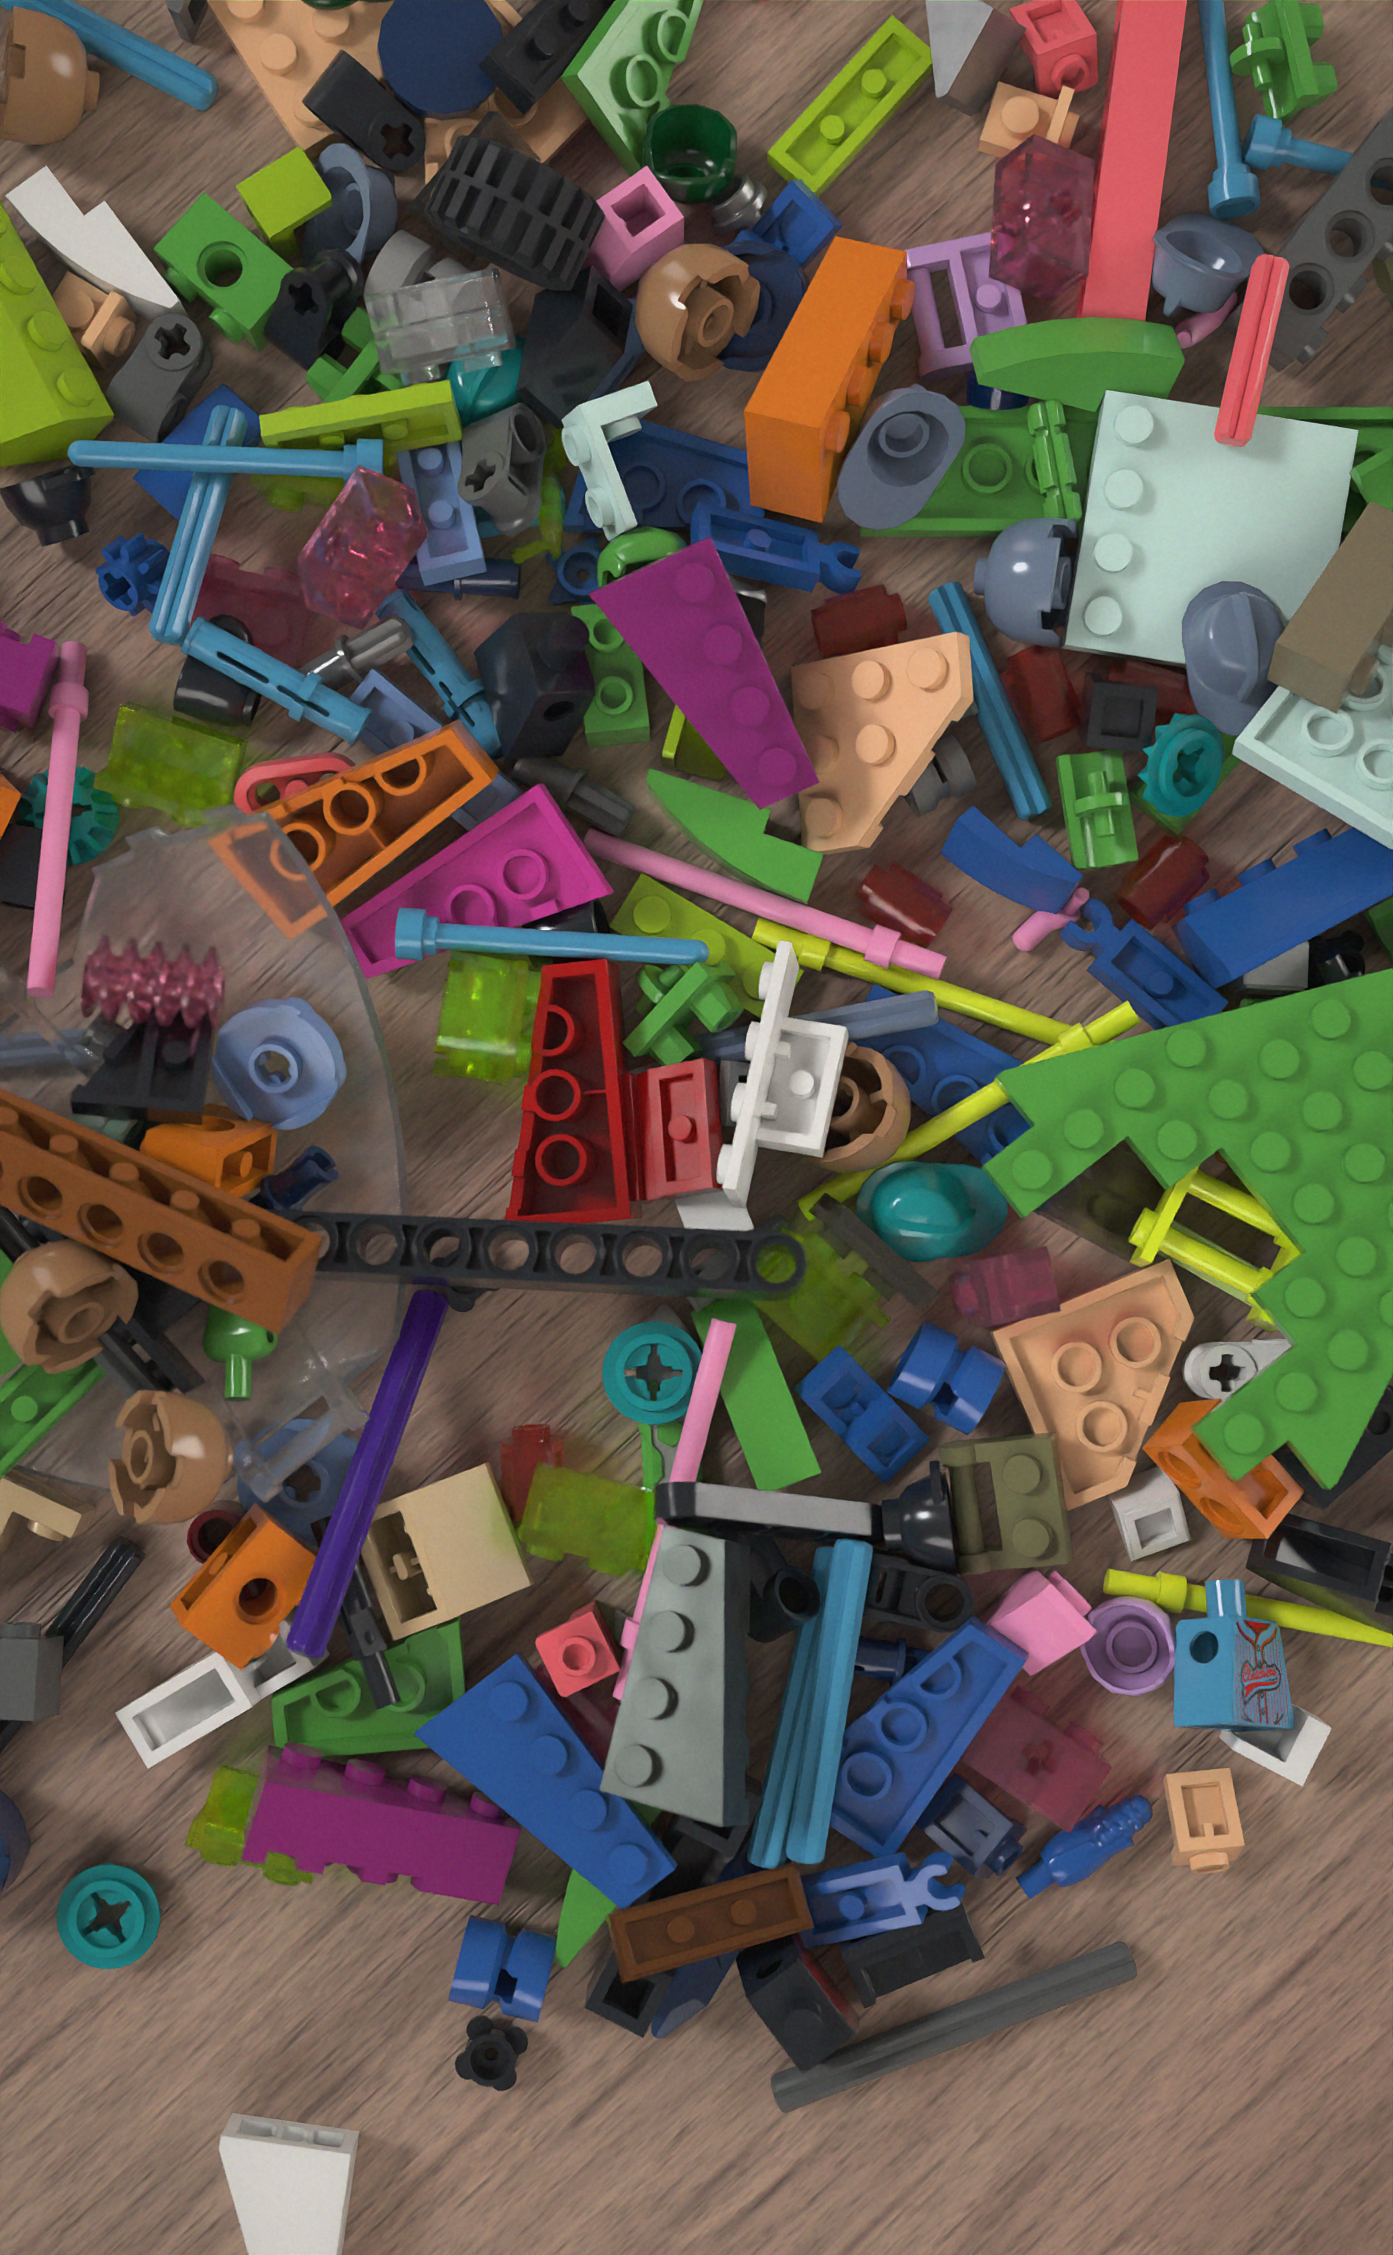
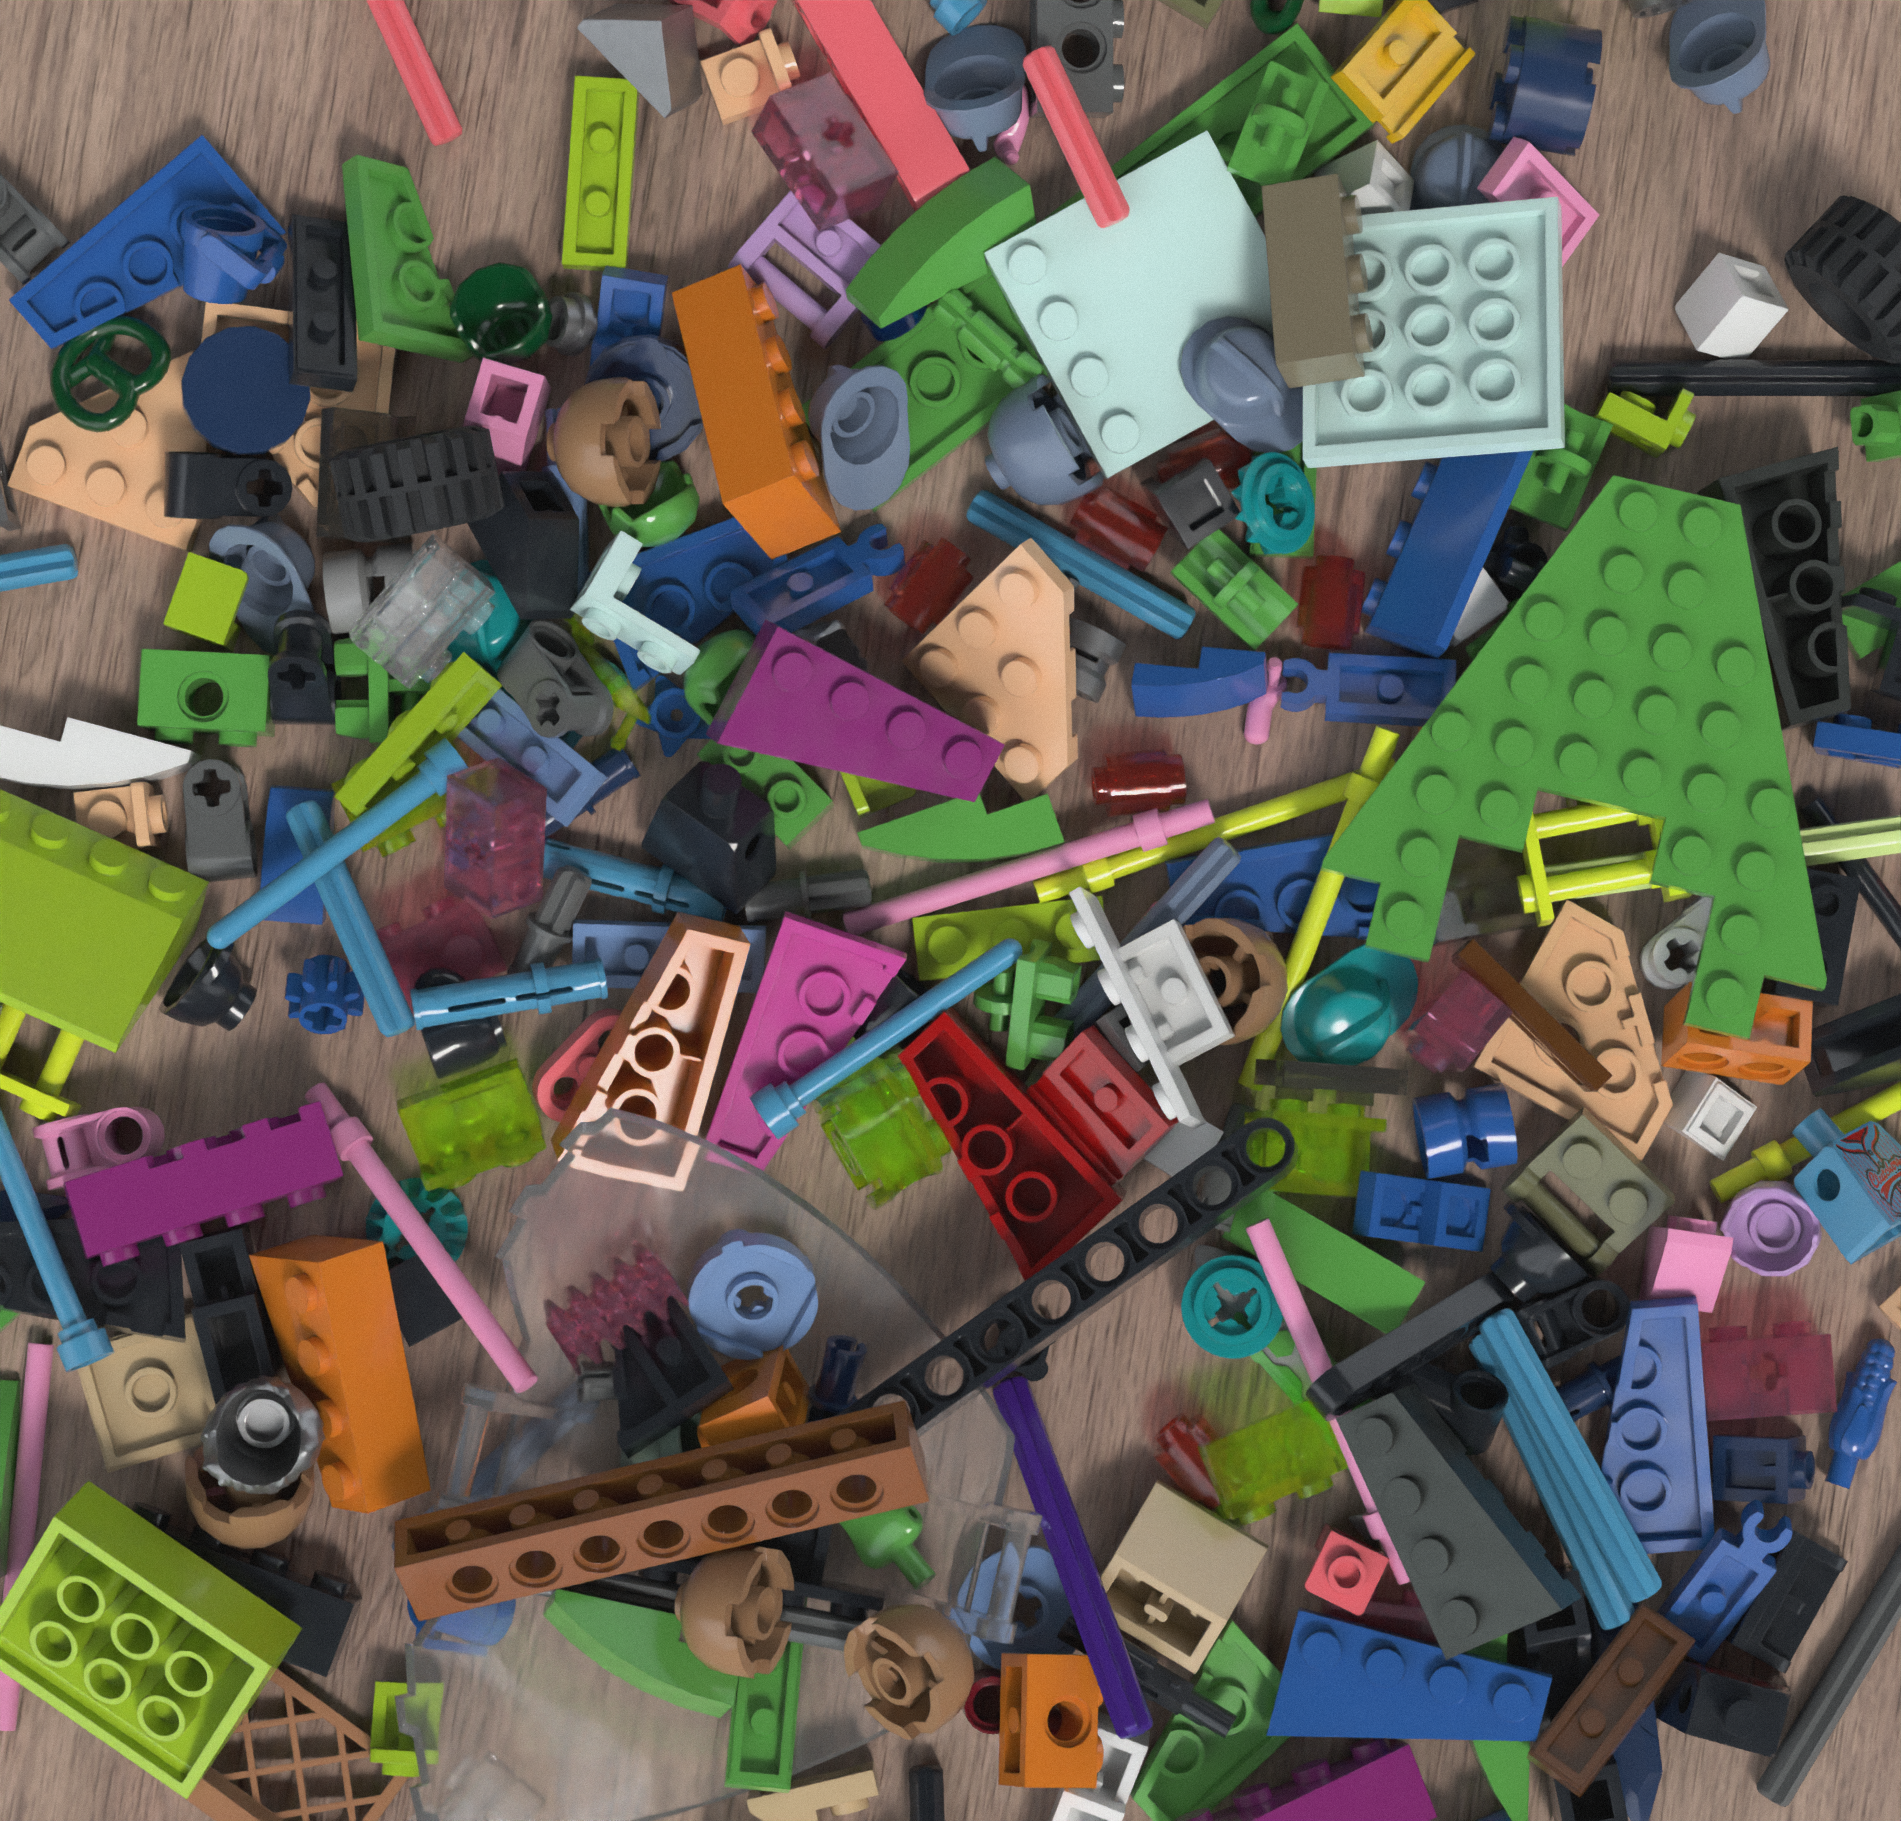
camera: 35 degrees left, 0 degrees up
none -> bright green hair [598,461,700,547]
none -> reddish brown tile [1451,939,1613,1092]

